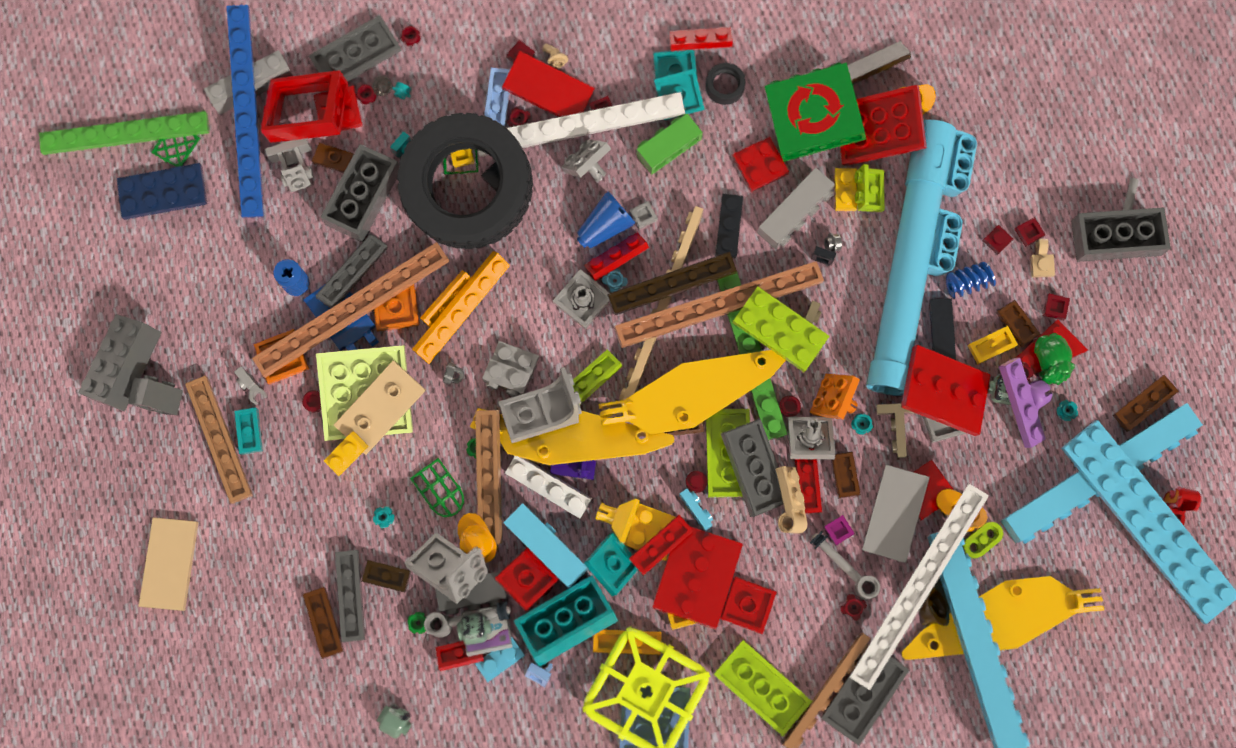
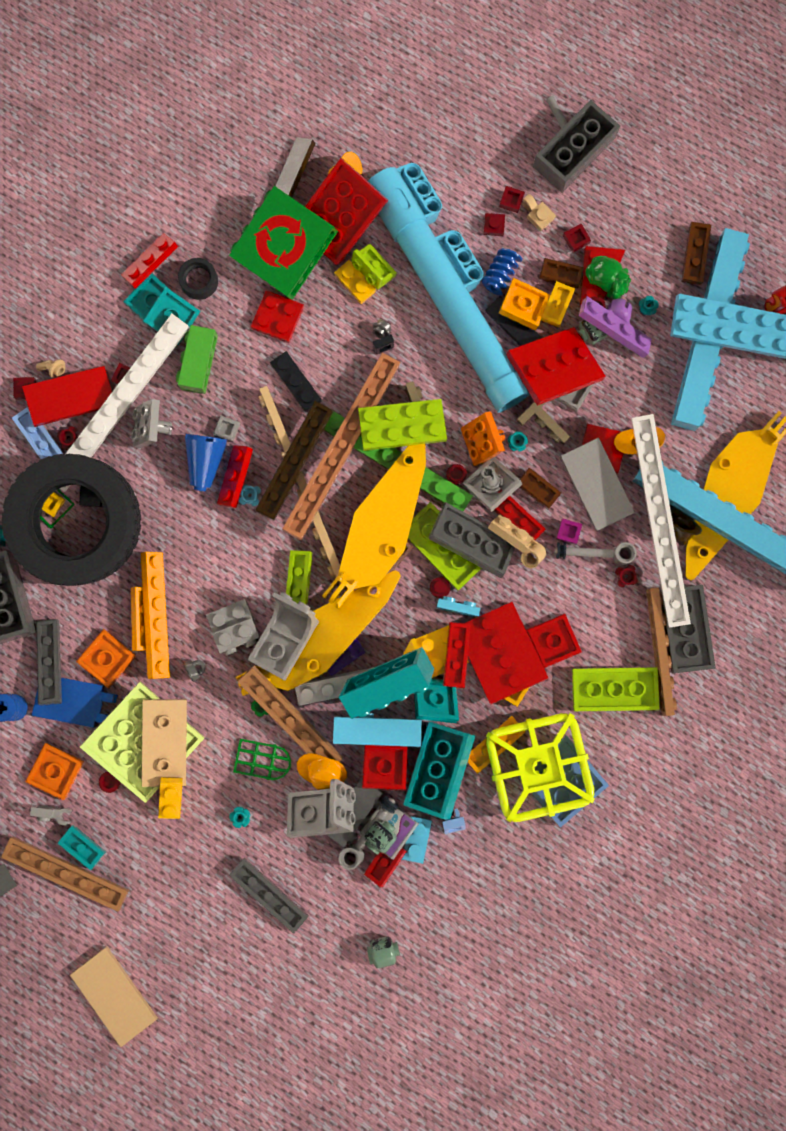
camera: 45 degrees left, 5 degrees up
nougat plate [252,242,449,378] -> none
reddish brown plate [303,587,345,659] -> none
dark brown plate [361,560,412,593] -> none
green plate [407,612,427,634] -> none
light grey plate [553,269,610,330] -> none
light grey brick [757,168,835,249] -> none
lime plate [962,522,1003,559] -> none
none -> teal brick [339,647,434,719]
none -> light orange plate [499,278,550,331]

